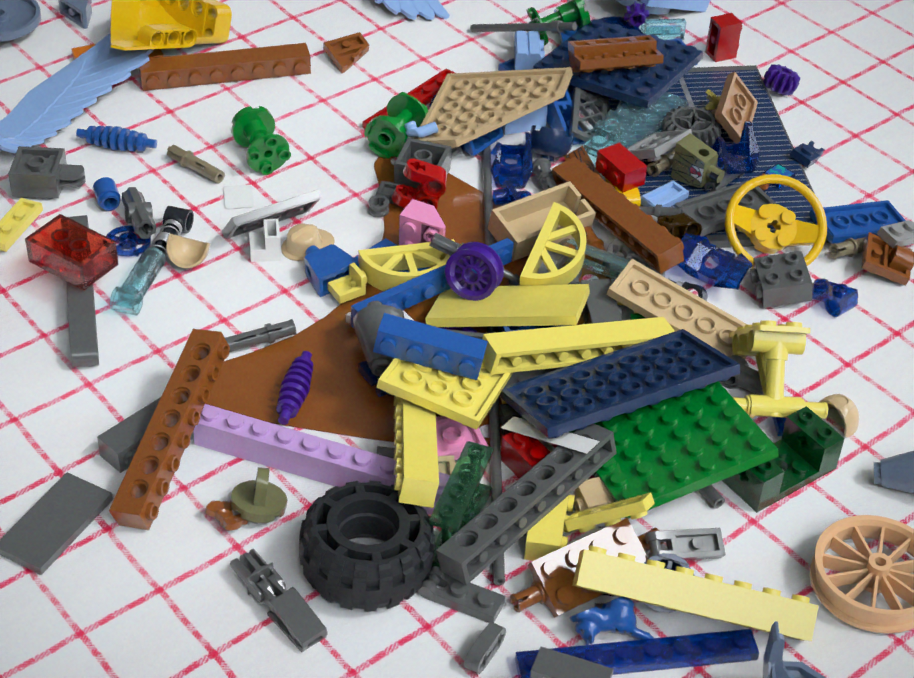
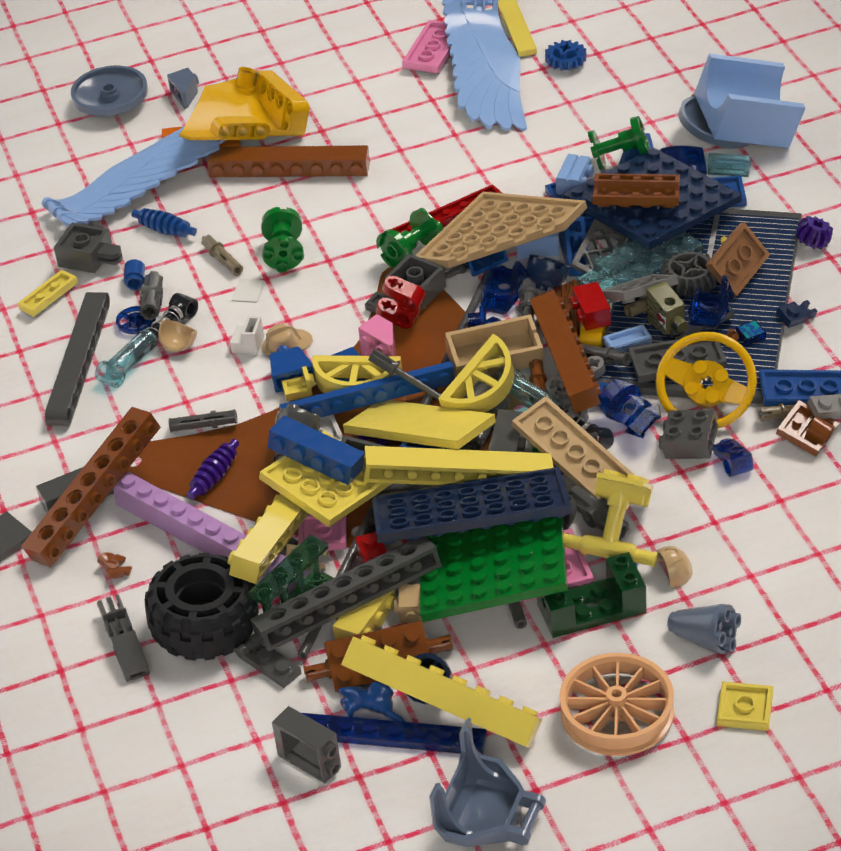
camera: 25 degrees right, 0 degrees up
clear red brick [25,214,119,290] -> none
tile [222,190,321,239] -> none
olive tile [230,467,288,523] -> none
dark orange wing [323,32,369,74] -> none
dark grey bush [368,195,389,217] -> none
light blue arm [404,121,438,138] -> none
dark purple wheel [445,242,504,301] -> none
dark grey beam [464,622,506,674] -> none
dark grey bar [470,20,577,33] -> none
white sticker [501,416,600,454] -> none
light yellow plate [565,493,654,533] -> none
dark purple gear [624,1,649,28] -> none
plate [644,528,726,560] -> none
dark brown piece [657,213,702,243] -> none
red brick [705,13,742,62] -> none

